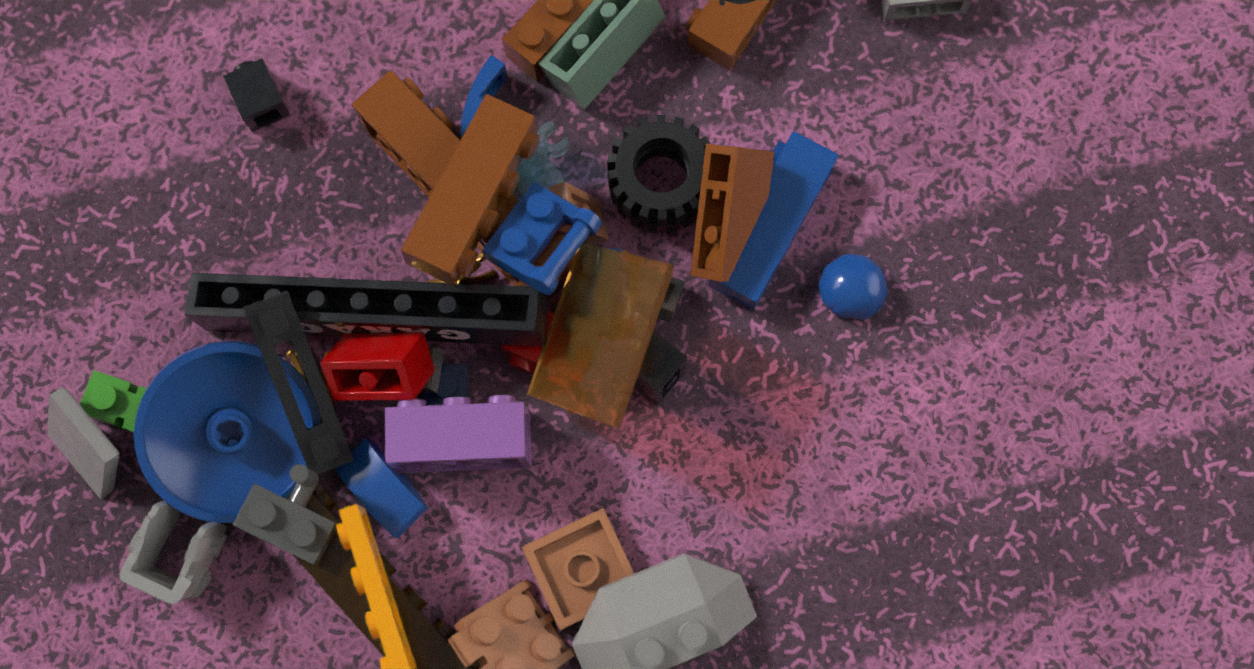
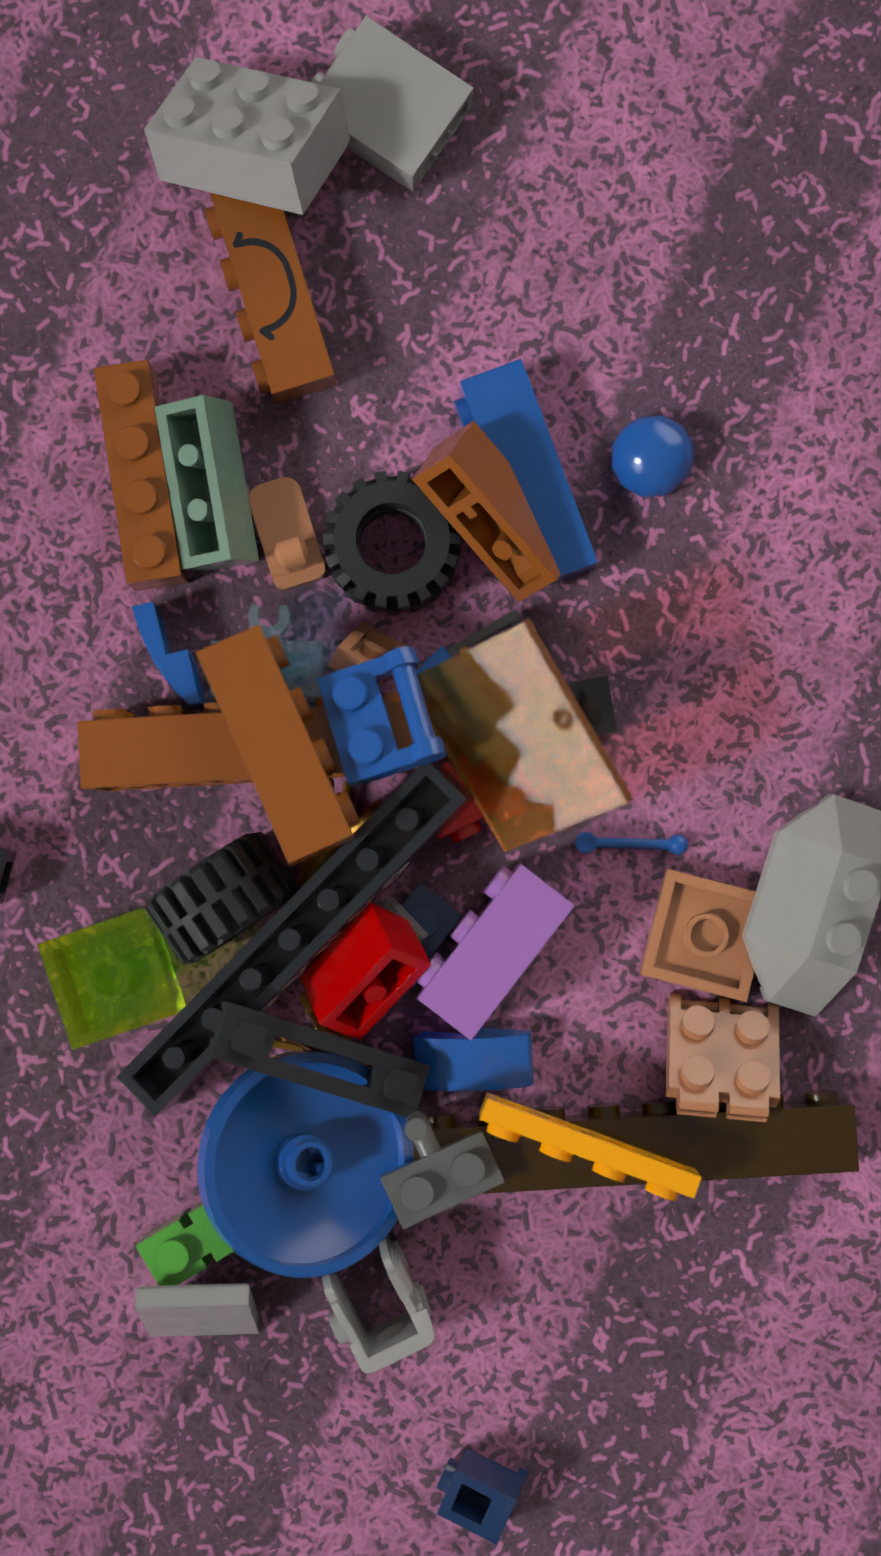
camera: 50 degrees left, 10 degrees up
none -> clear neon green brick [37,908,186,1050]
none -> black tyre [145,832,298,965]
none -> nougat piece [249,477,326,591]
none -> blue hinge [575,832,689,856]

